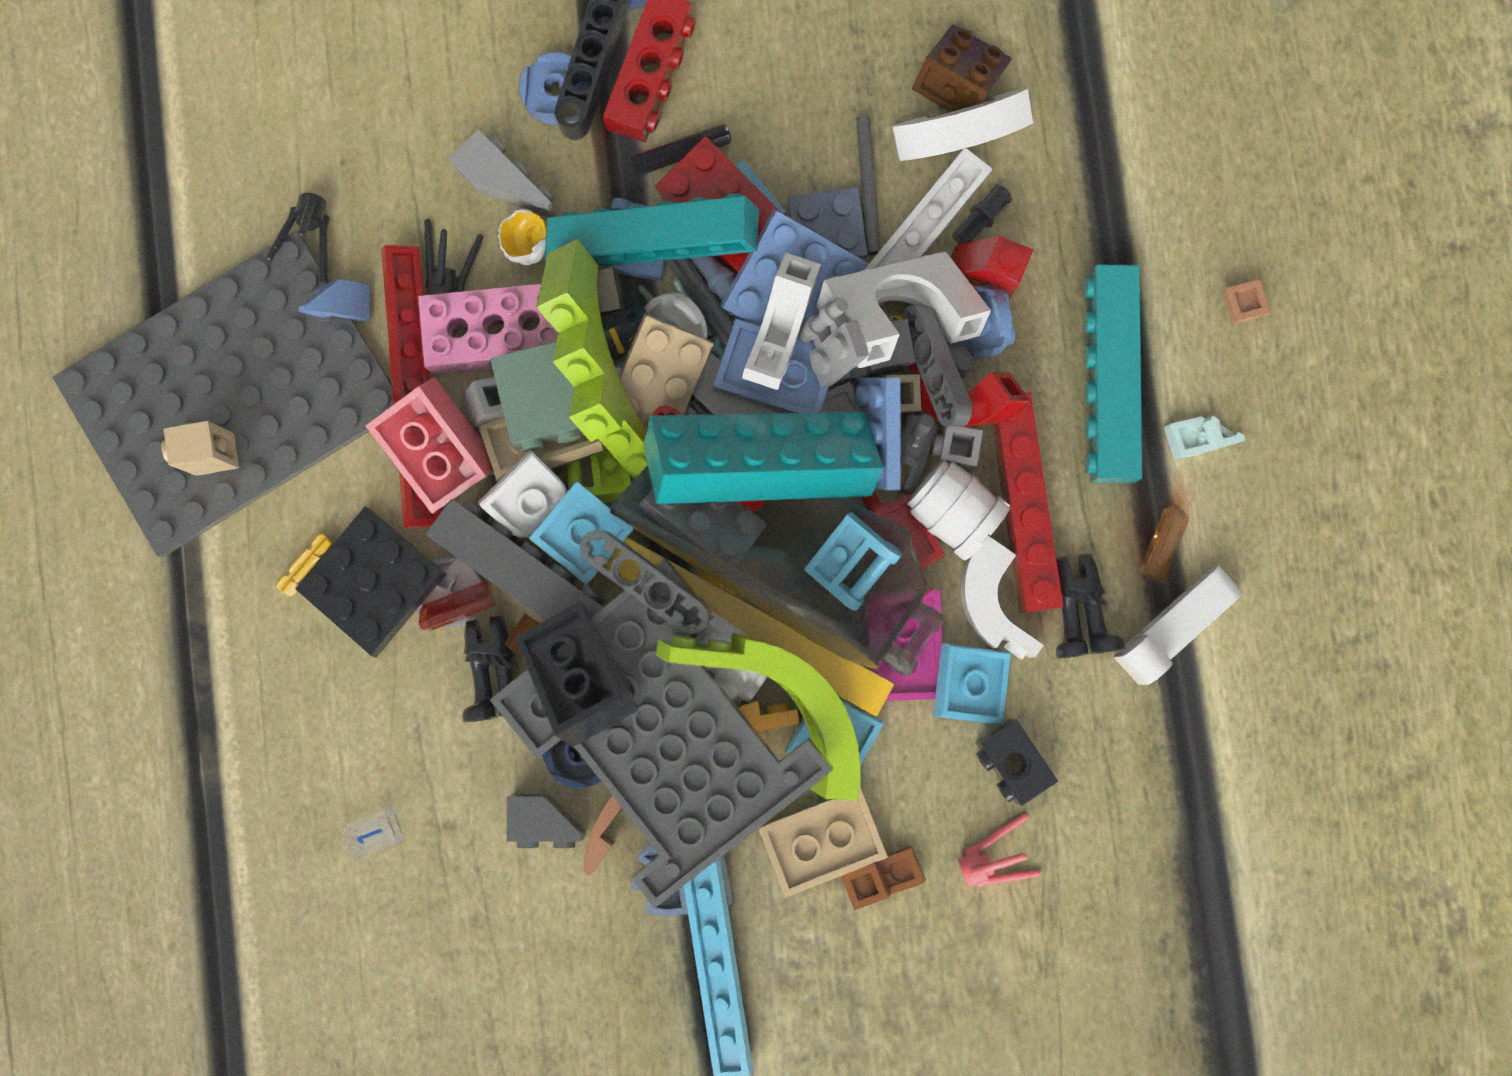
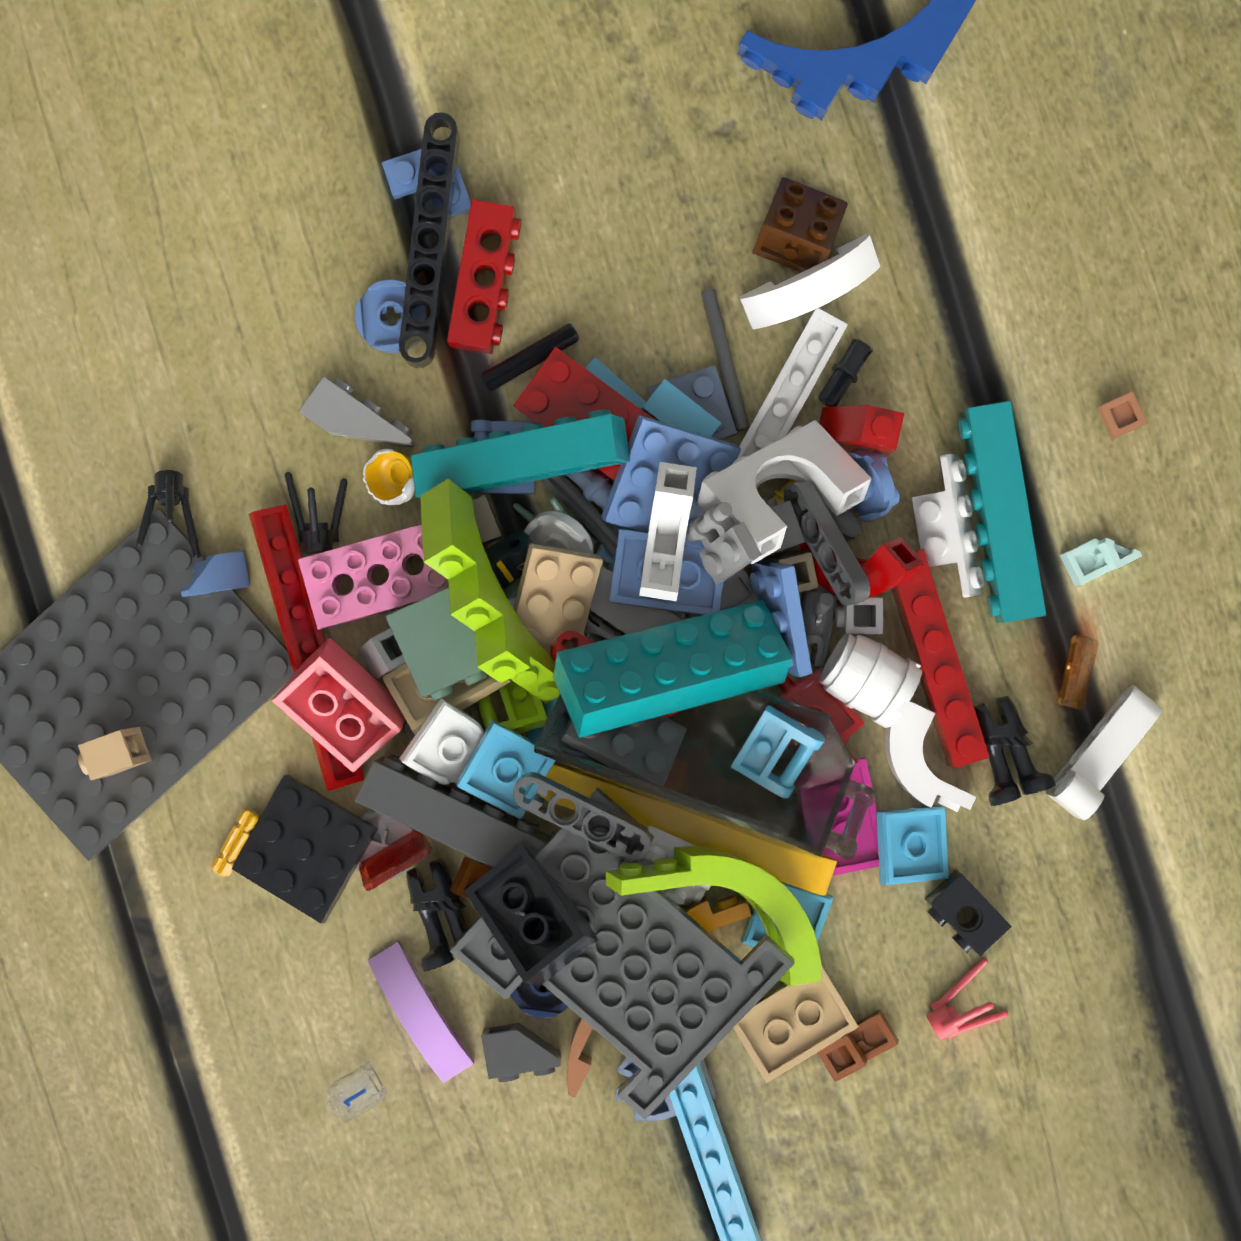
camera: 15 degrees left, 5 degrees up
none -> lavender slope [368,941,474,1083]
none -> medium azure tile [642,379,722,437]
none -> white bracket [912,454,984,598]

